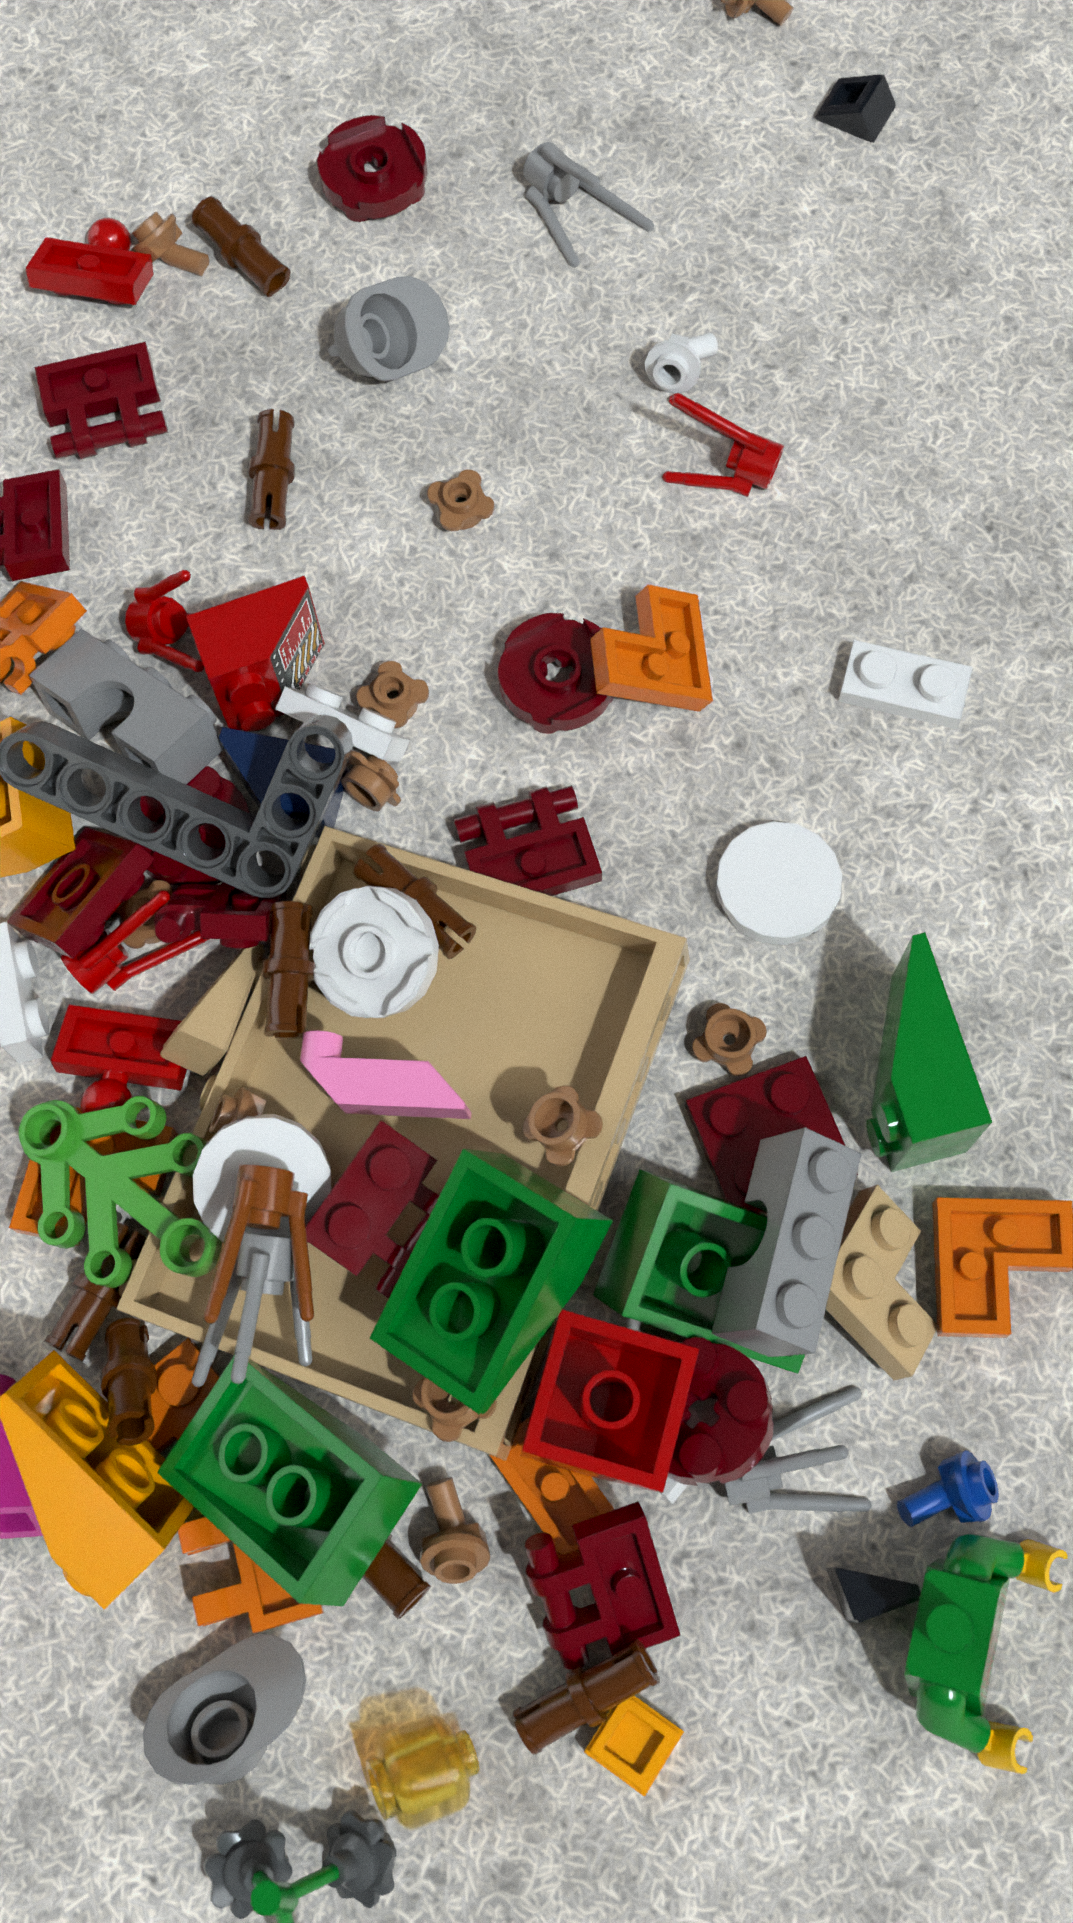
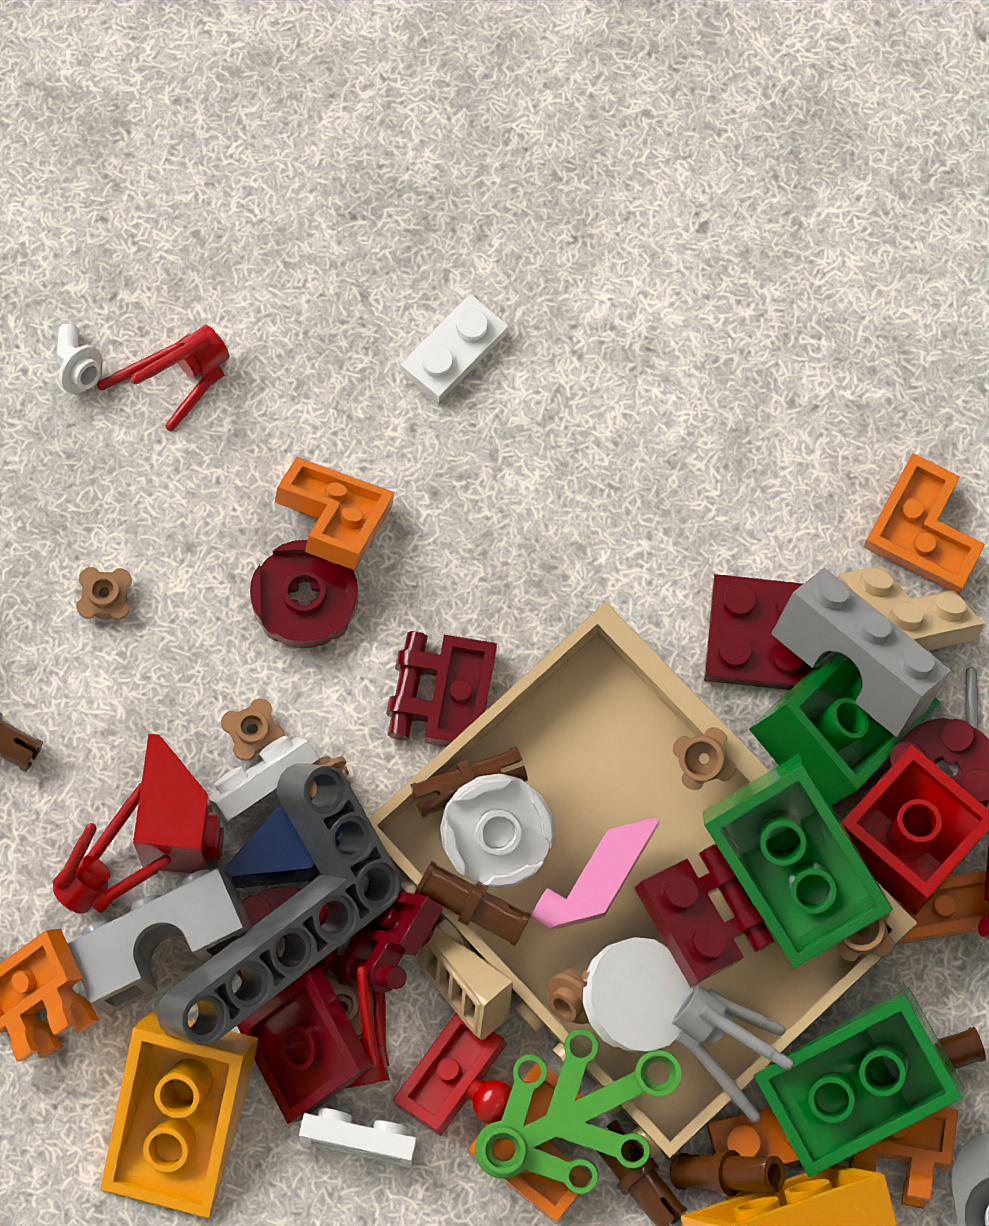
camera: 70 degrees left, 0 degrees up
dark orange plant [204,1164,314,1324] -> none
medium nougat plate [420,1477,490,1584] -> none
medium nougat plate [692,1003,767,1076] -> none
white tile [716,821,842,945] -> none
green slope [866,932,992,1173] -> none

